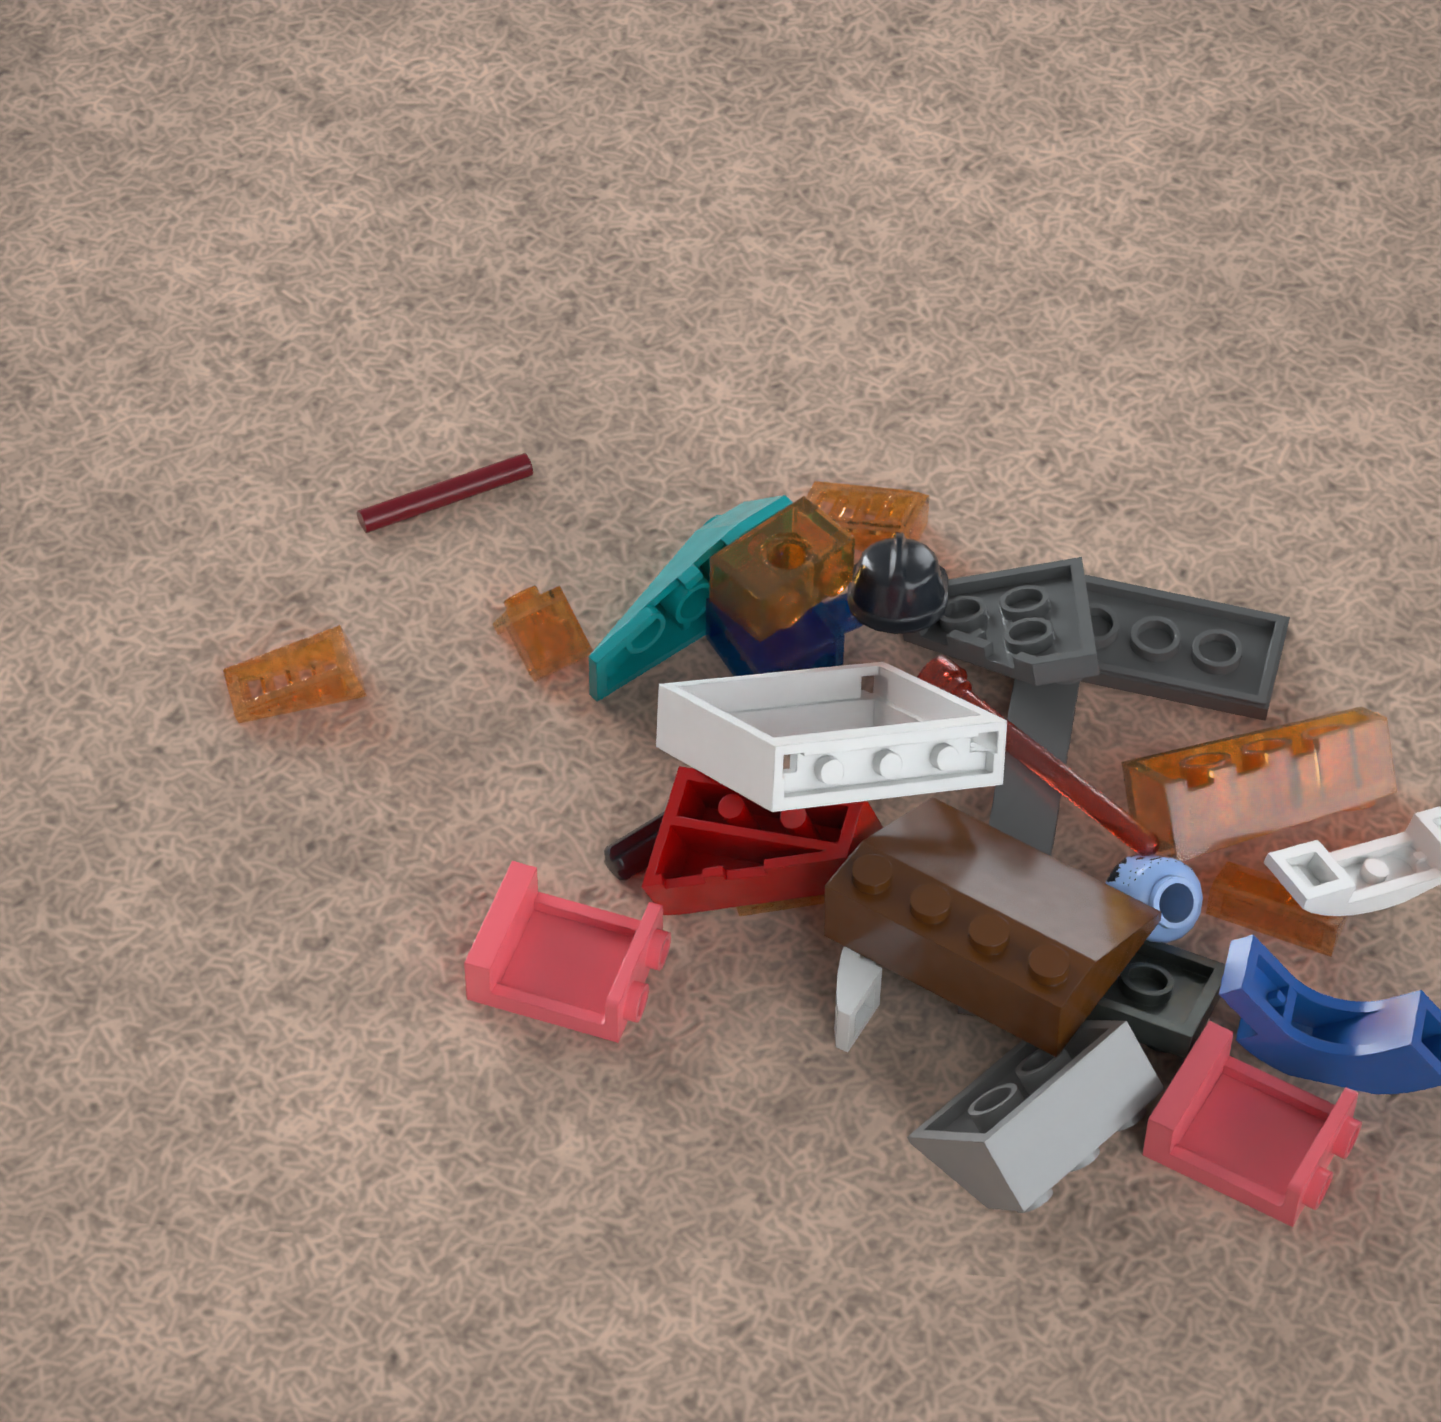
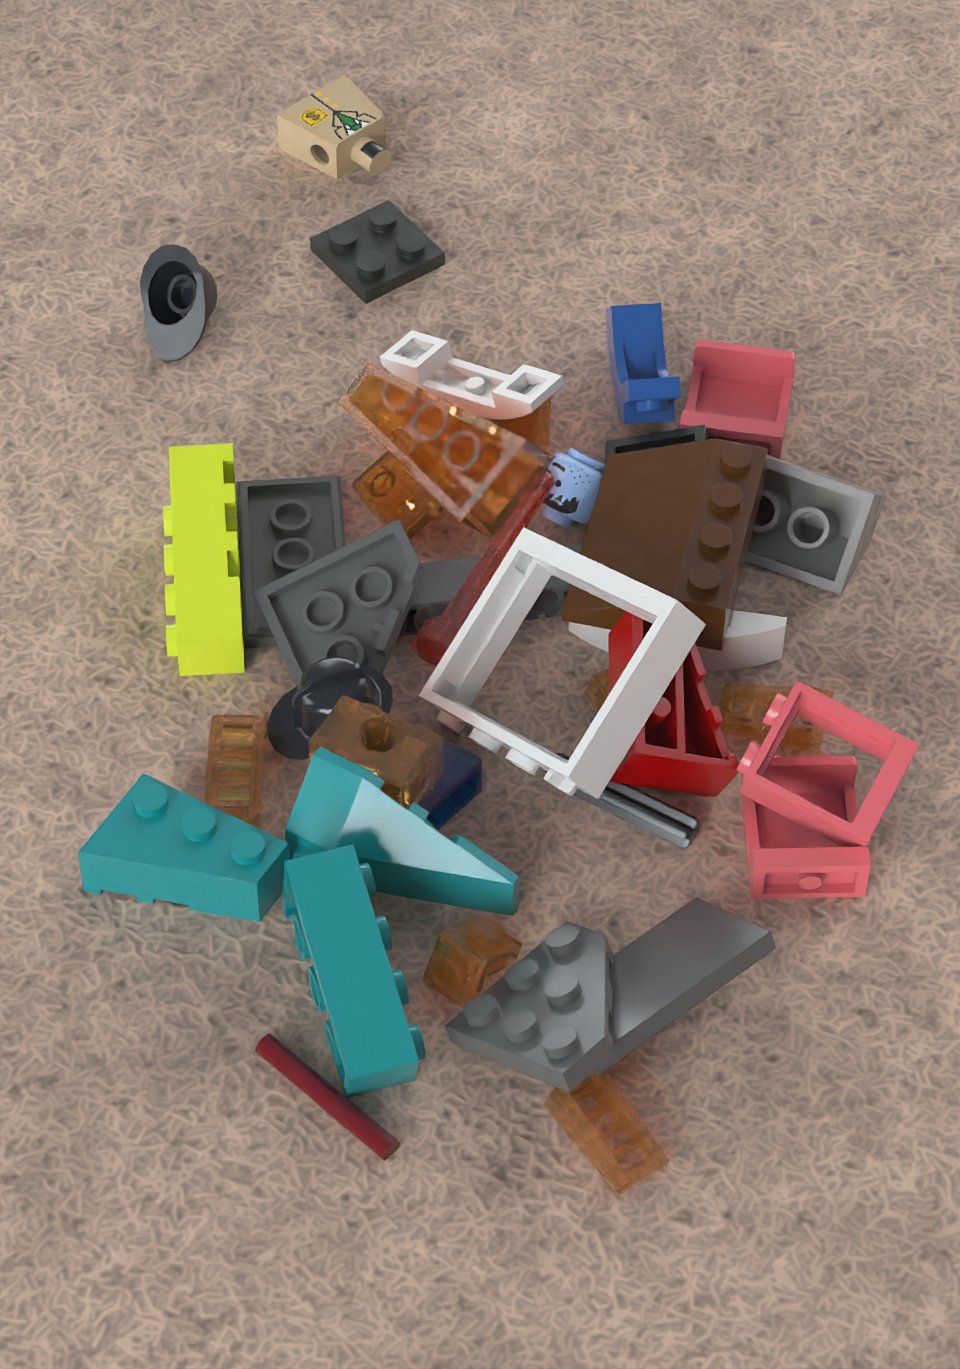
camera: 110 degrees left, 0 degrees up
none -> teal wedge [78,773,289,922]
none -> neon yellow wedge [163,443,245,676]
none -> teal wedge [282,844,426,1098]
none -> clear orange bracket [351,451,444,540]
none -> dark grey plate [445,921,613,1093]
none -> dark grey tile [593,897,776,1075]
none -> clear orange slope [718,683,834,755]
none -> coral window [737,681,920,847]

